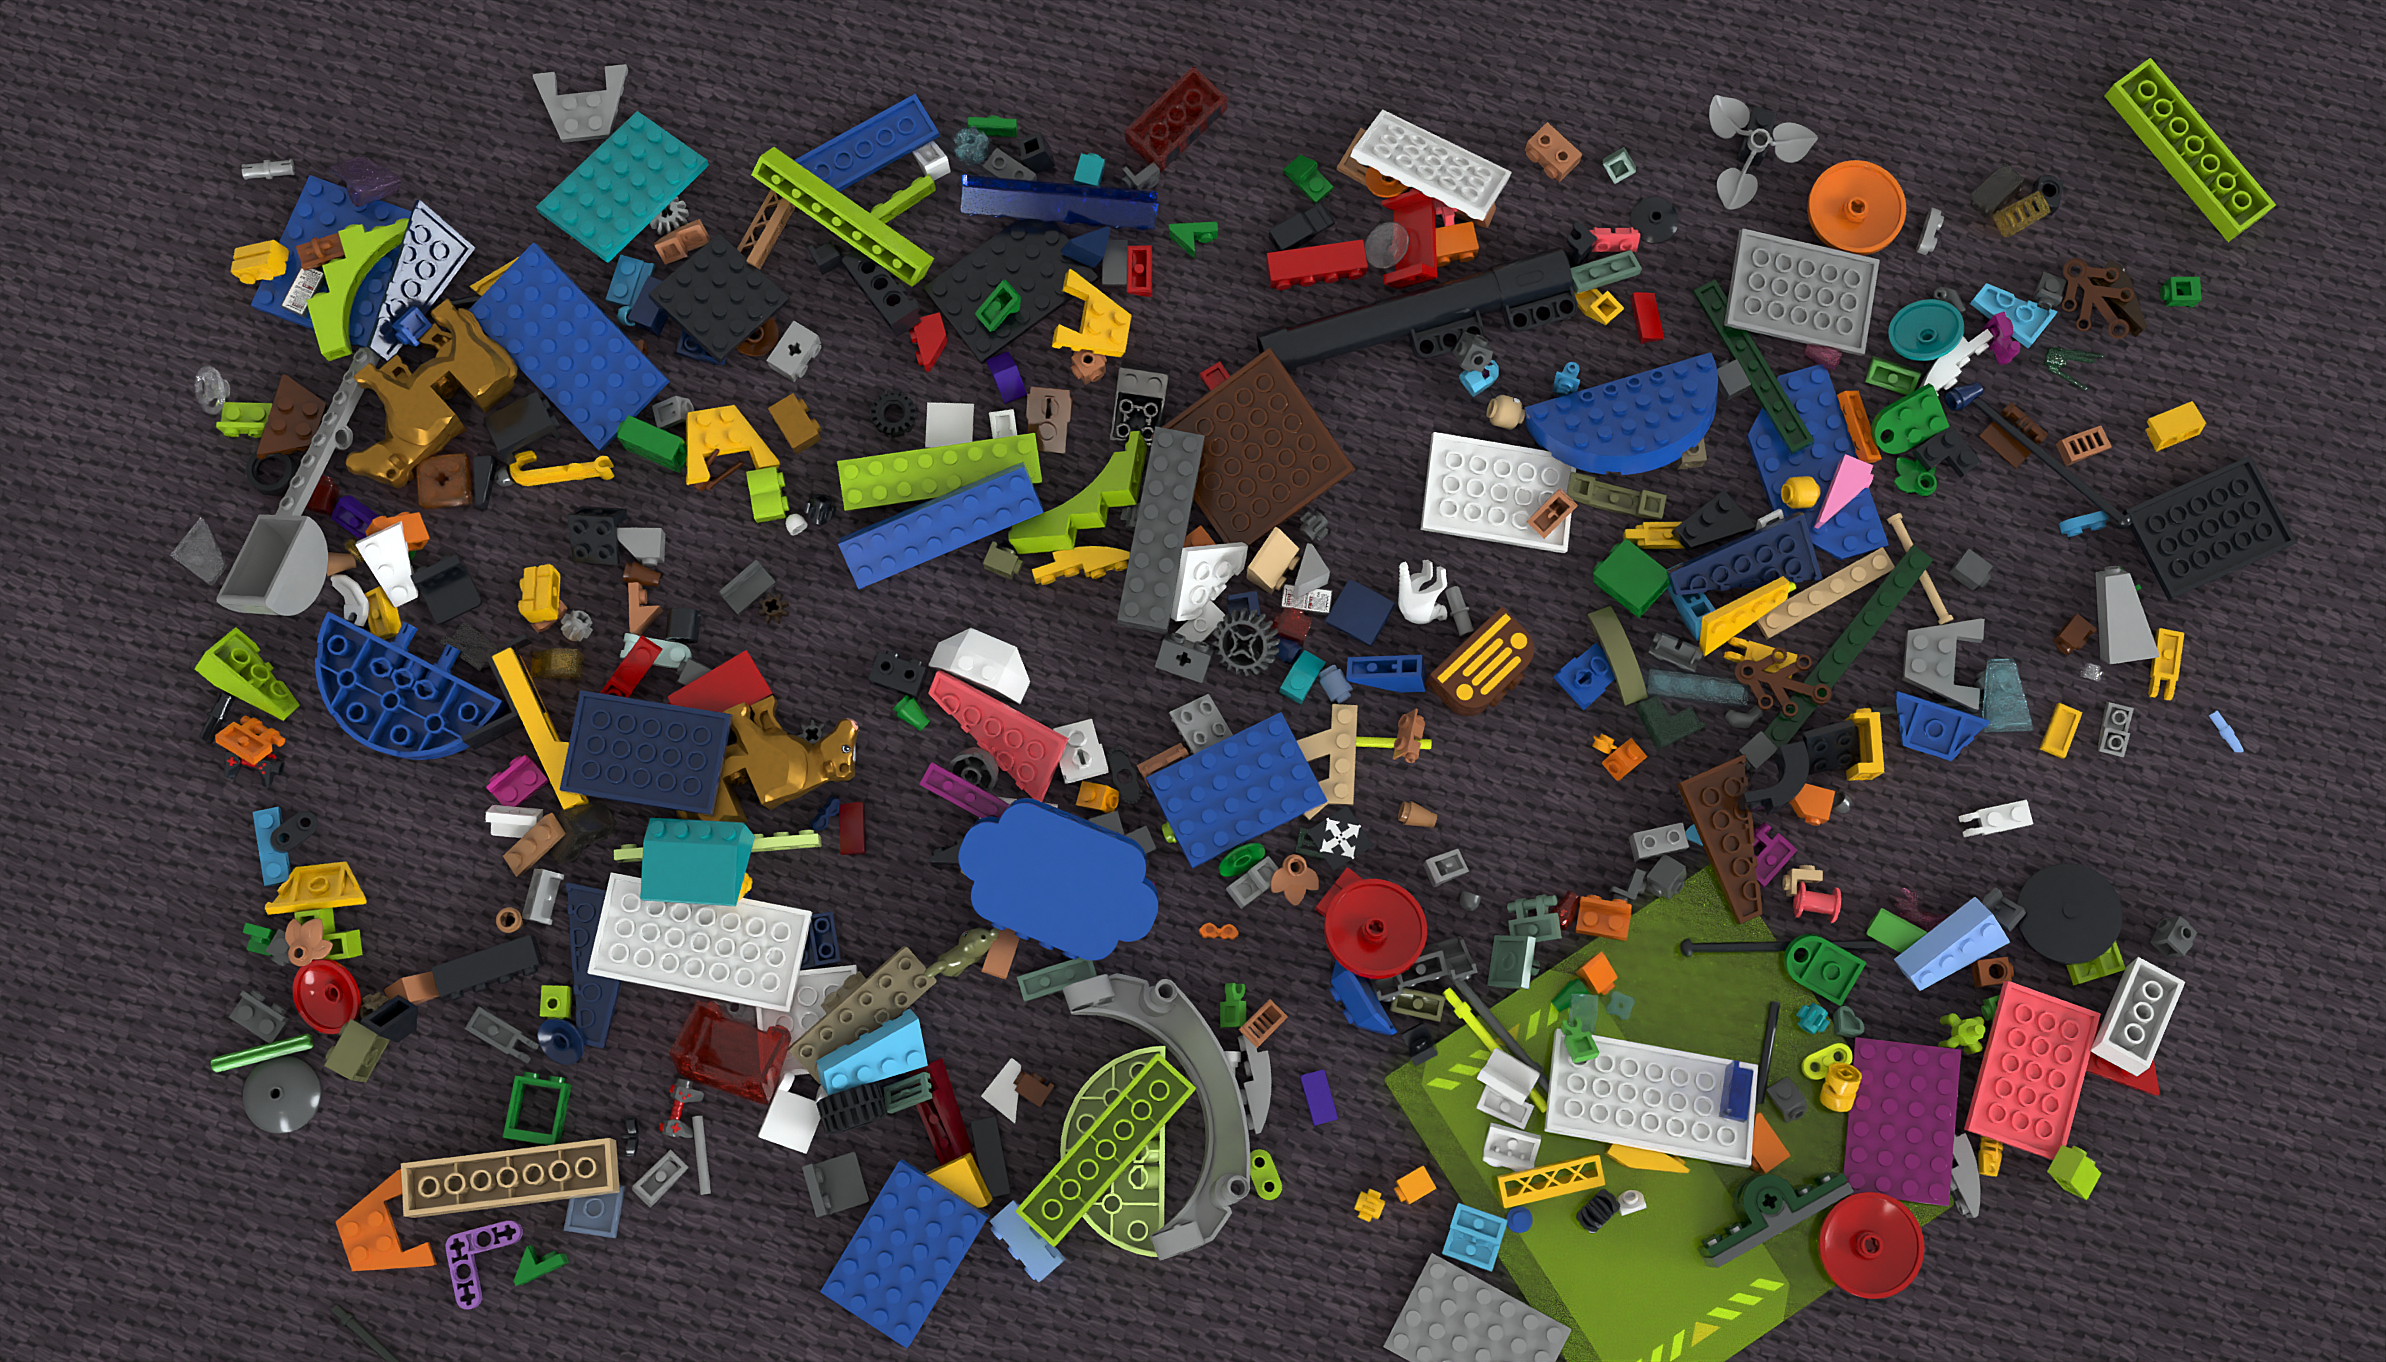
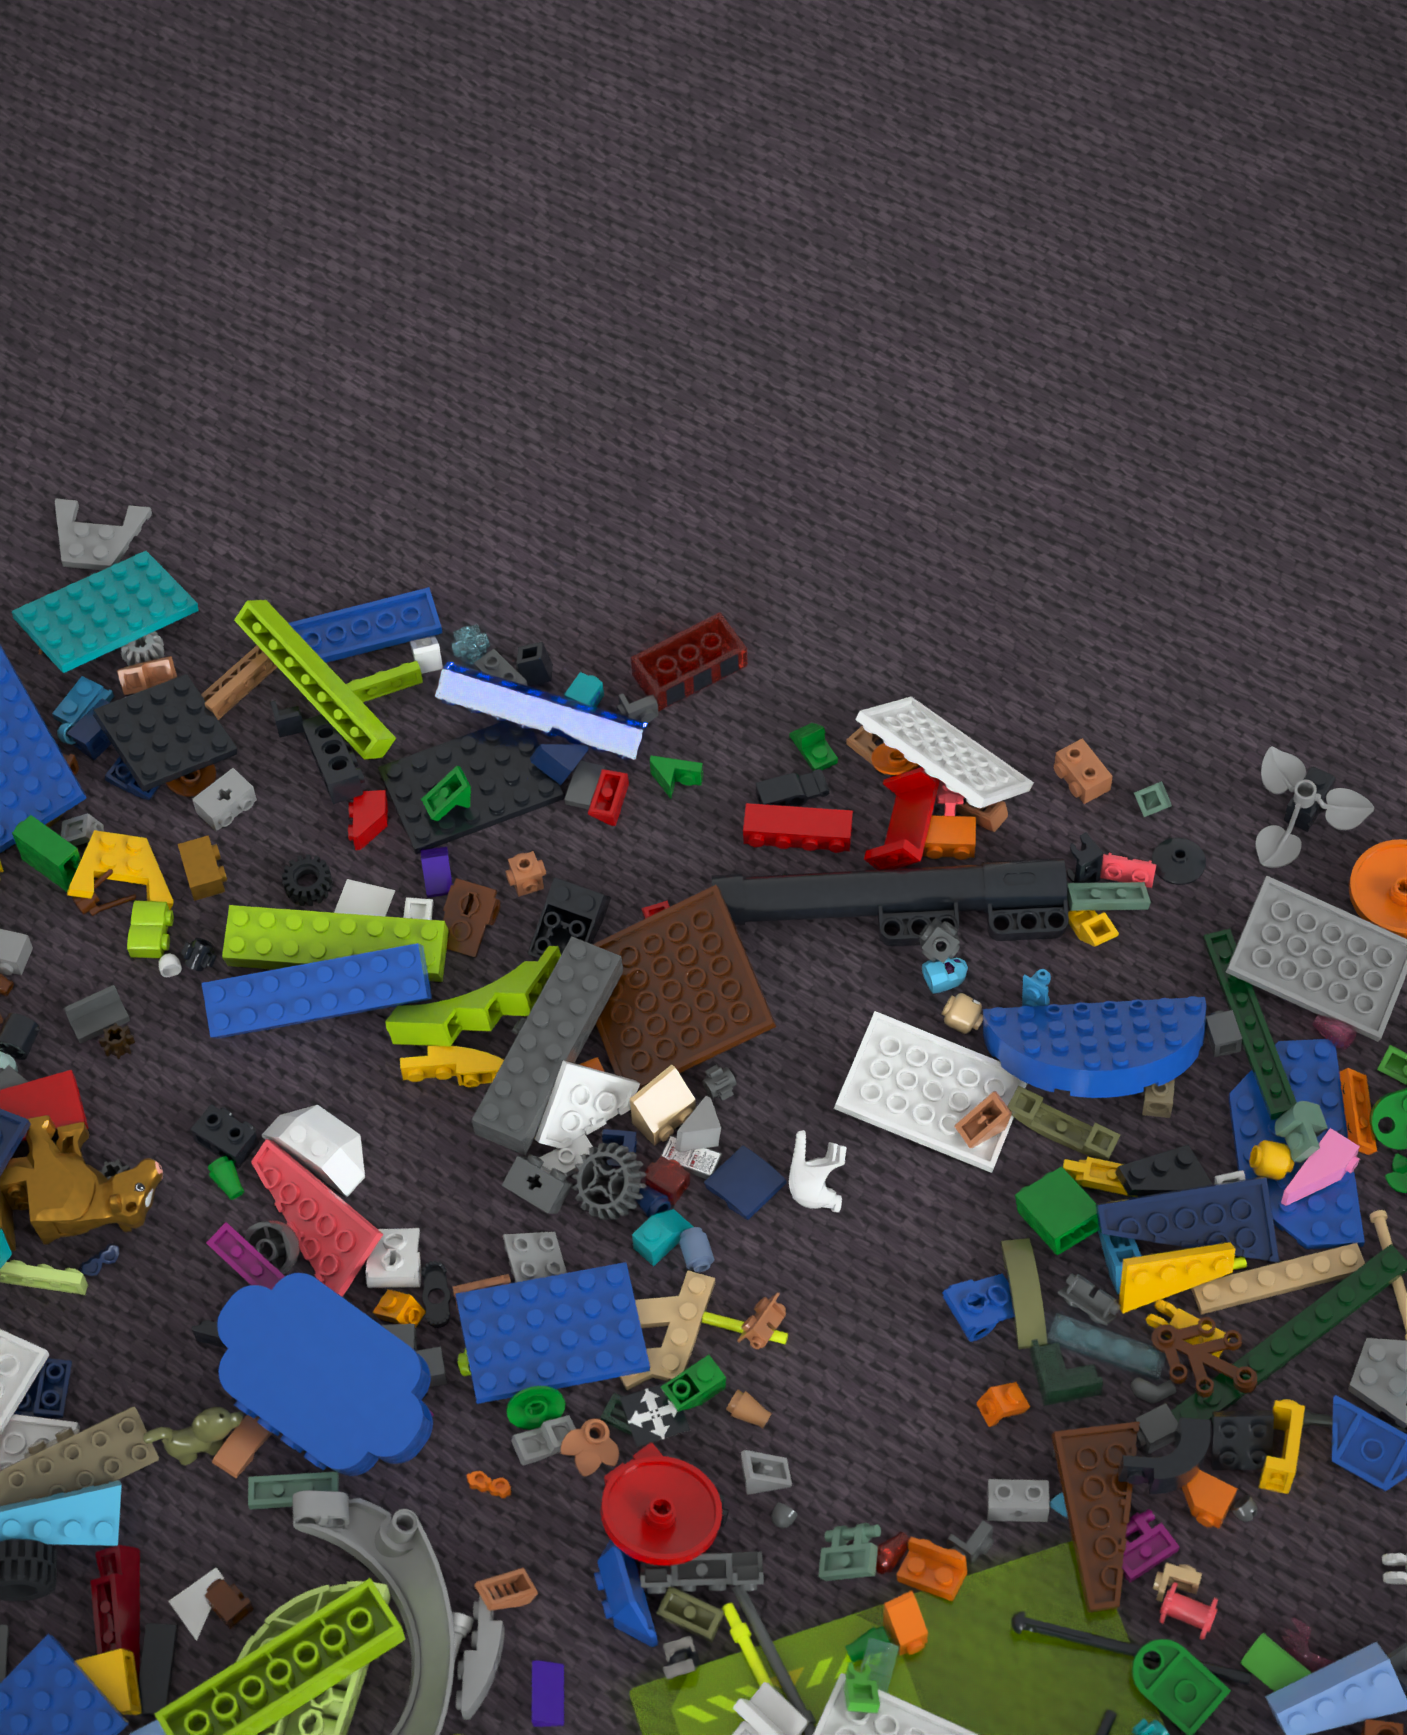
camera: 20 degrees right, 20 degrees down
dark red slope [839,802,866,855] -> none
sand green tile [883,1072,932,1114] -> none
green plate [968,115,1018,137] -> none
olive brick [983,541,1024,580] -> none
yellow wing [1052,269,1131,357] -> none
bright green plate [1220,983,1246,1028] -> none
blue slope [1346,655,1426,693] -> none
clear dish [1365,222,1409,269] -> none
reddish brown brick [1426,607,1534,716] -> none
light grey axle [1445,586,1475,637] -> none
sand green tile [1487,935,1540,989] -> none
light orange plate [1592,733,1617,755] -> none
clear light blue plate [1606,991,1635,1020] -> none
red slope [1630,292,1664,344] -> none
dark grey brick [1647,853,1687,900] -> none
none -> green slope [661,1355,726,1412]
none -> sand green brick [1275,1101,1328,1163]

